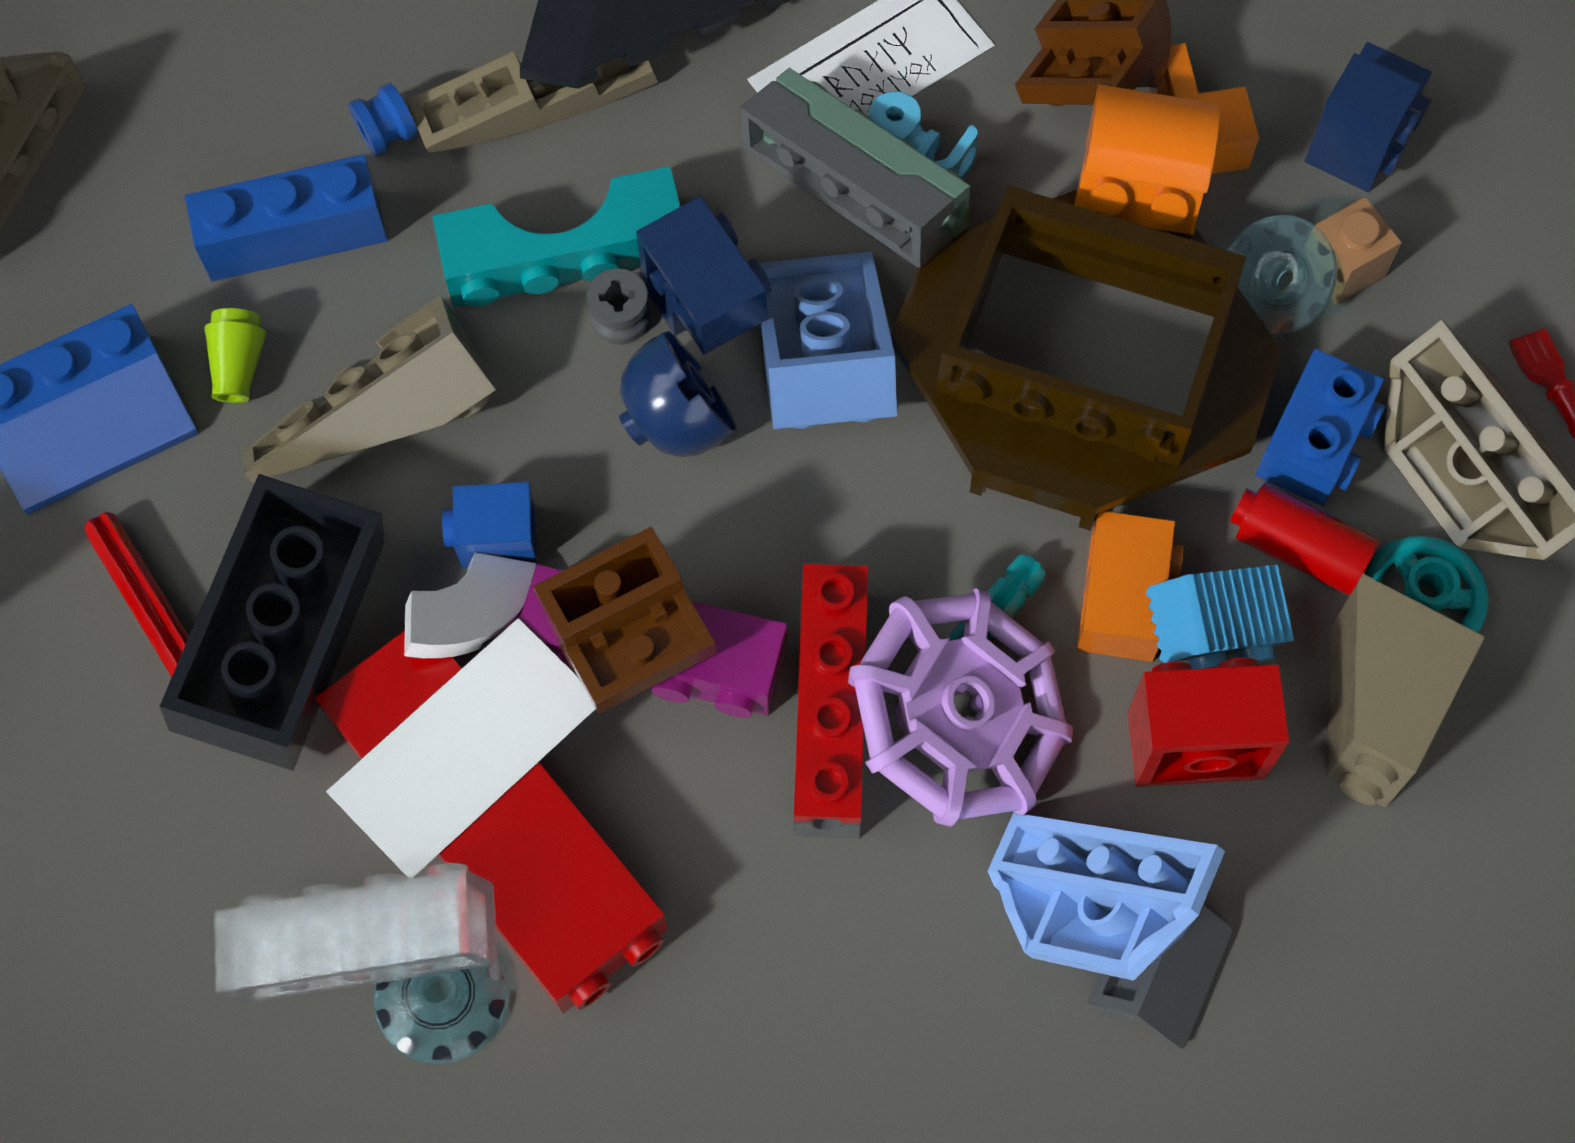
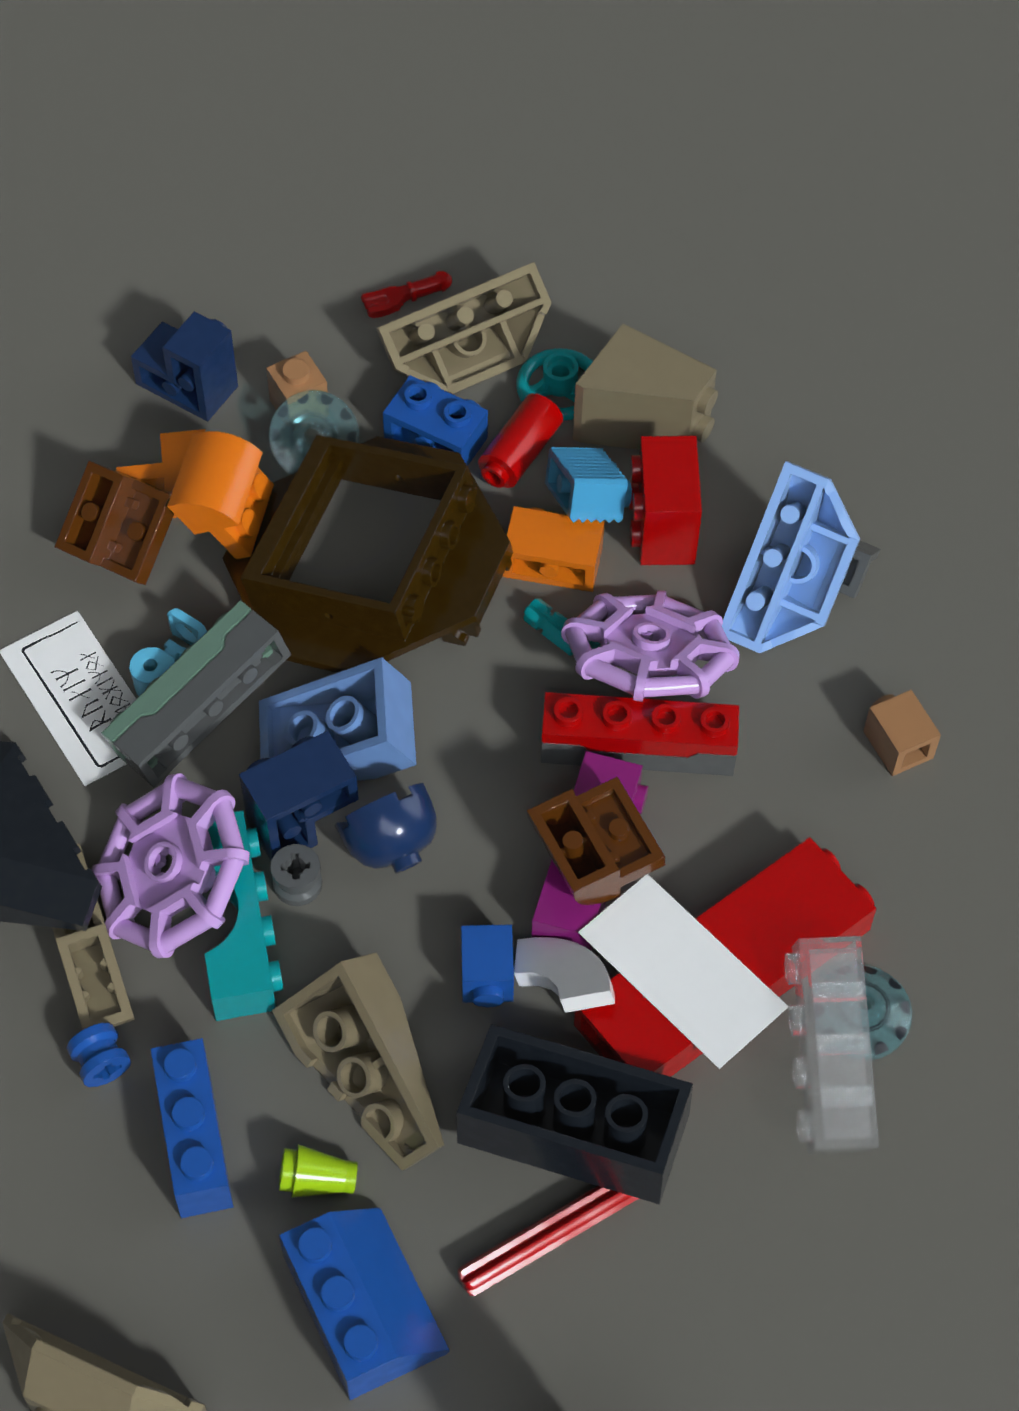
camera: 90 degrees left, 10 degrees down
none -> lavender plate [92,773,250,958]
none -> medium nougat brick [863,690,941,776]

